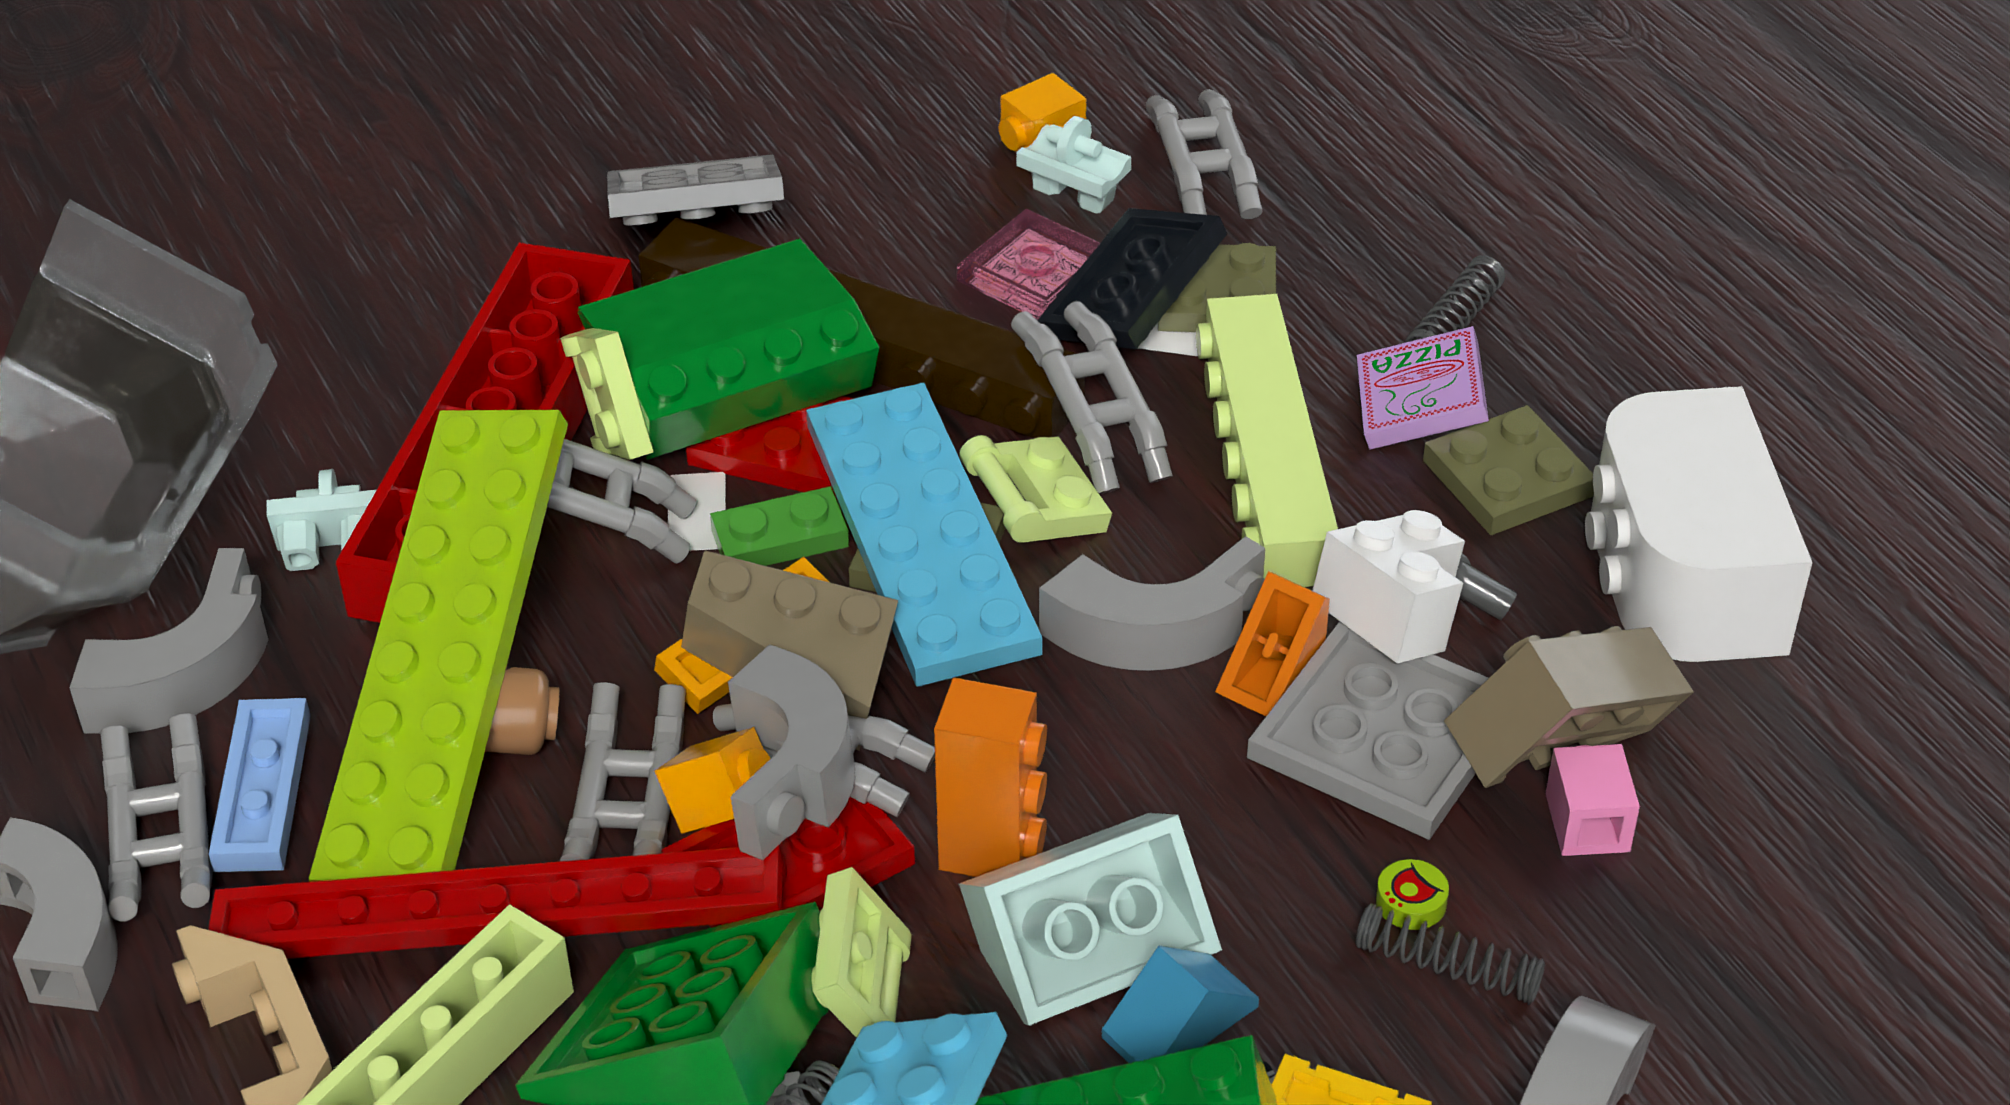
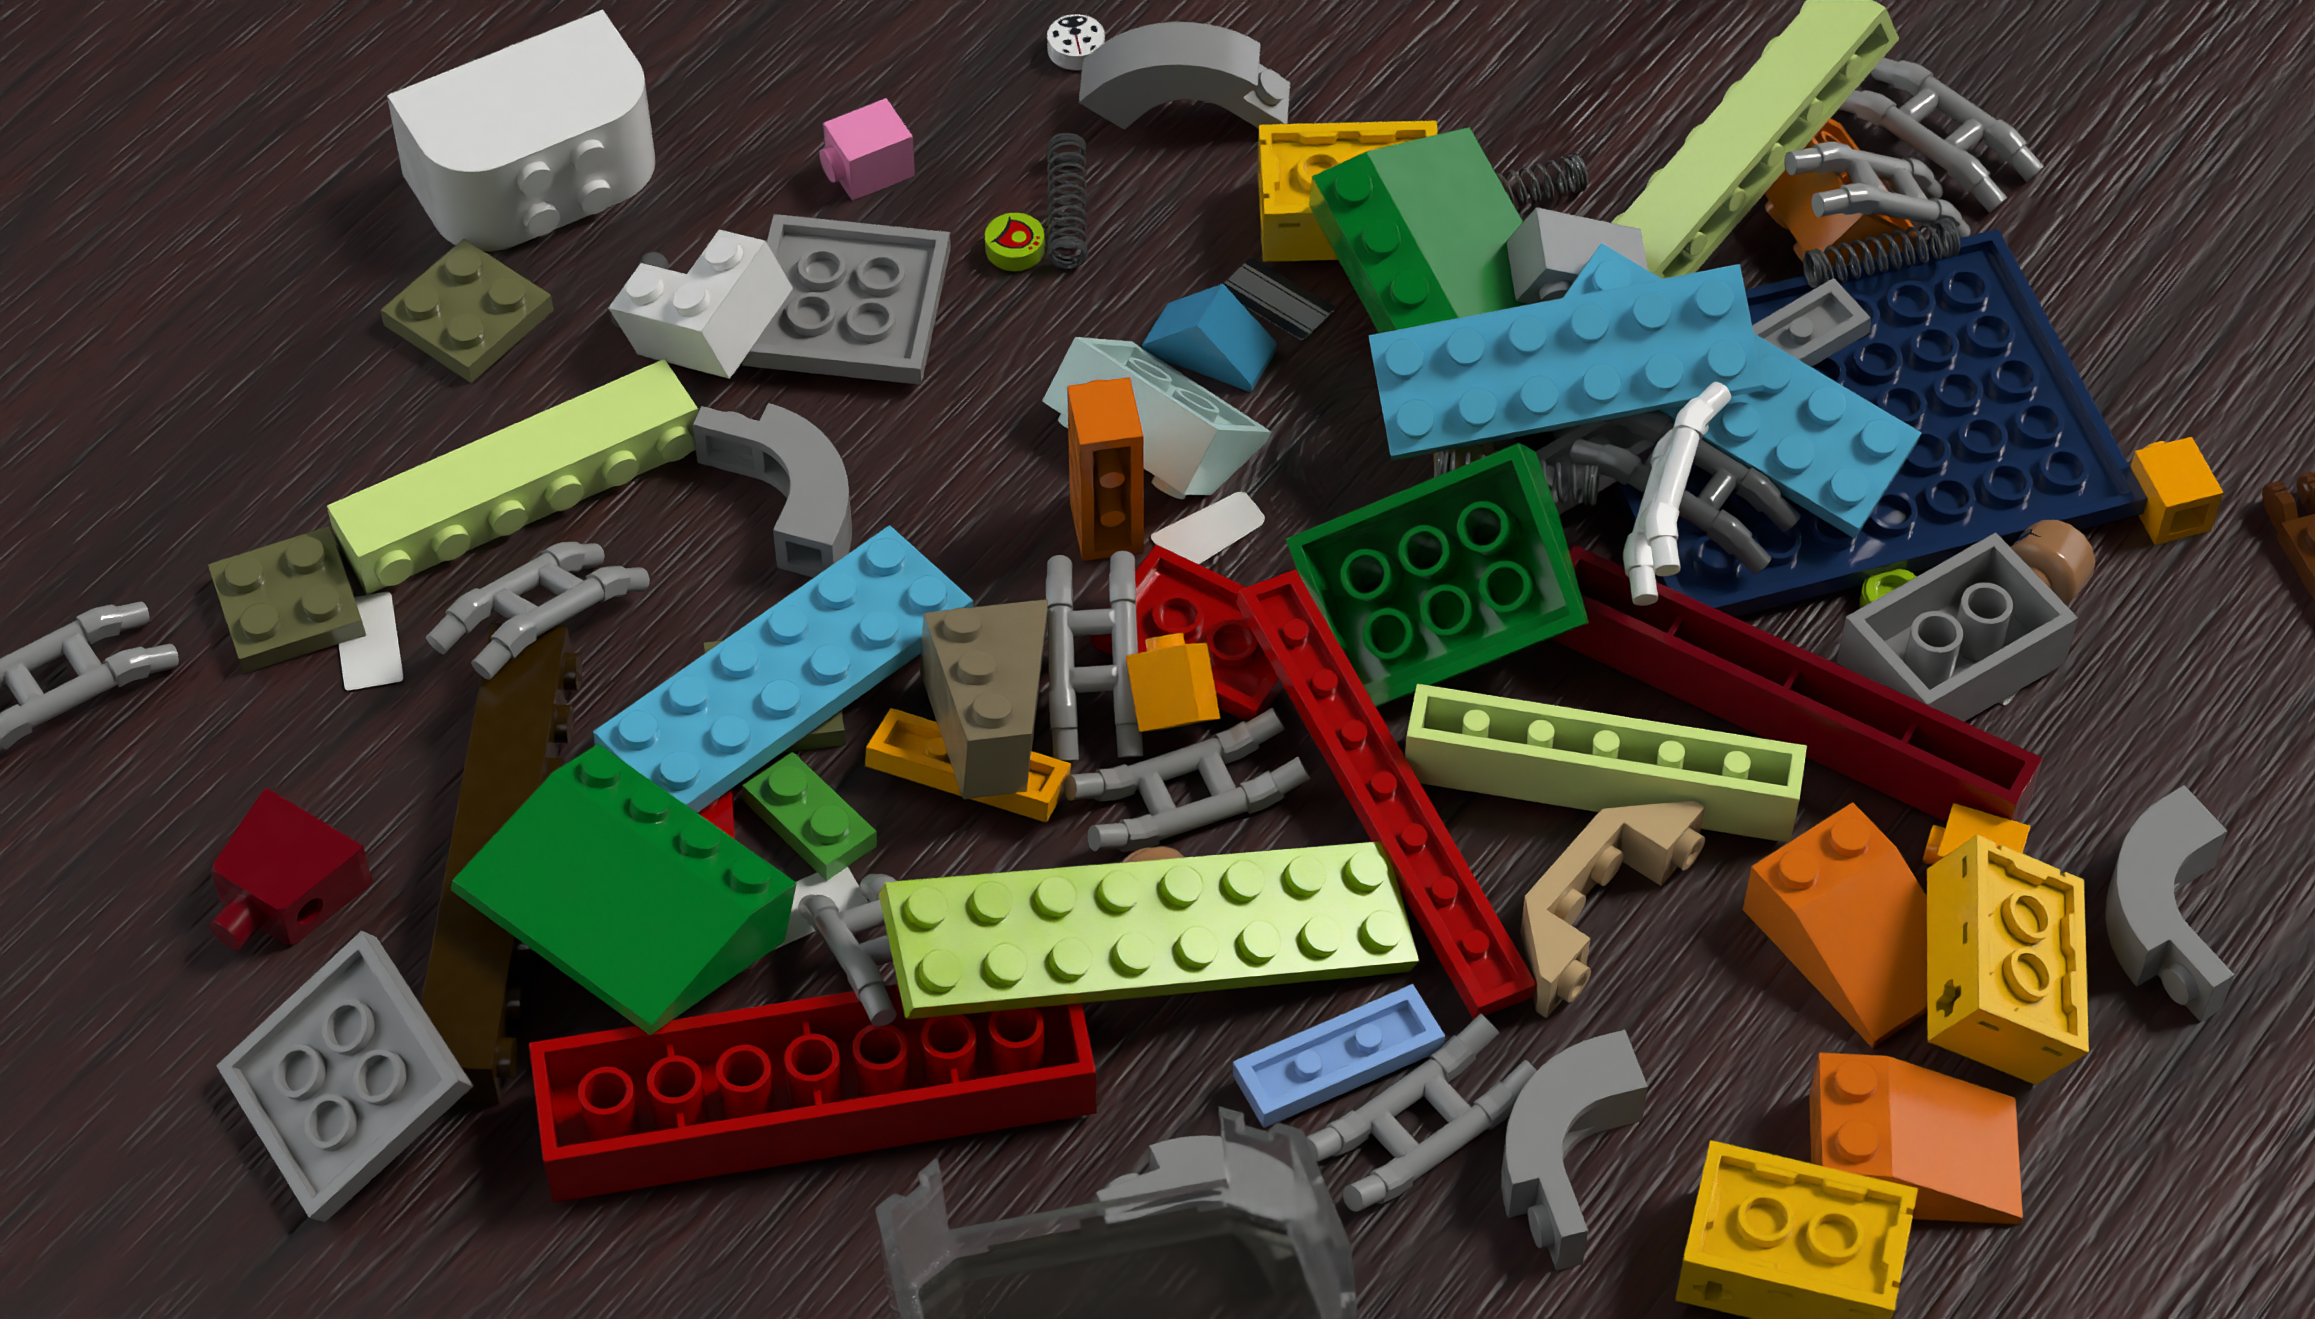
camera: 115 degrees left, 10 degrees up
light aqua hips [267,469,376,571] -> none
yellowish green plate [560,328,653,460] -> none
light grey arch [728,644,855,860] -> none
yellowish green plate [811,867,912,1038] -> none
clear pink tile [957,209,1100,320] -> none
yellowish green plate [959,435,1112,542] -> none
light orange brick [999,73,1086,152] -> none
light aqua hips [1016,116,1131,213] -> none
black plate [1037,208,1227,349] -> none
orange slope [1215,571,1330,716] -> none
lavender tile [1357,326,1489,449] -> none
dark grey piece [1405,255,1505,343] -> none
dark tan wedge [1444,626,1694,788] -> none
none -> dark red torso [209,788,373,951]
none -> white tile [1047,14,1105,70]
none -> white sticker [1151,492,1265,564]

